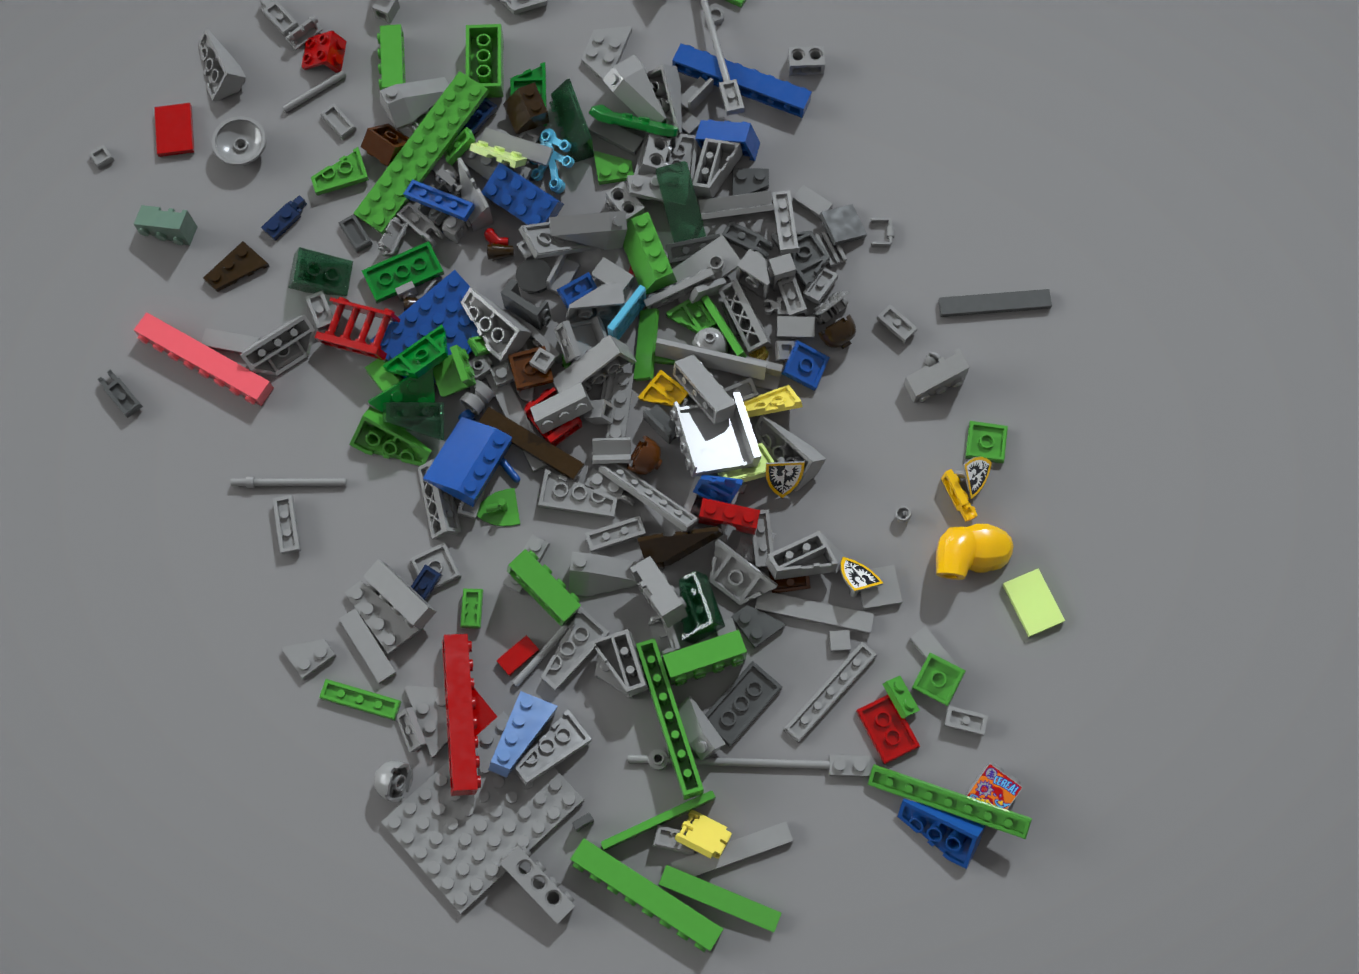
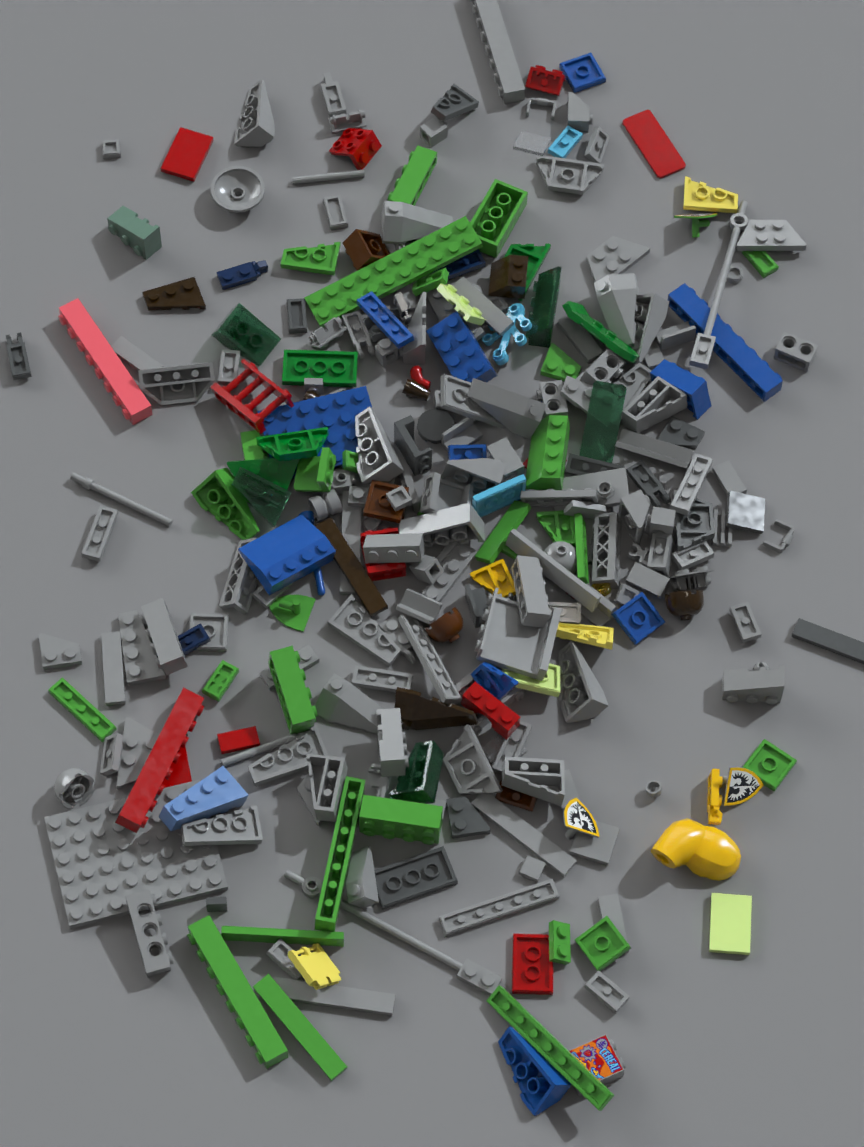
camera: 25 degrees right, 10 degrees down
shield [765,457,805,498] -> none

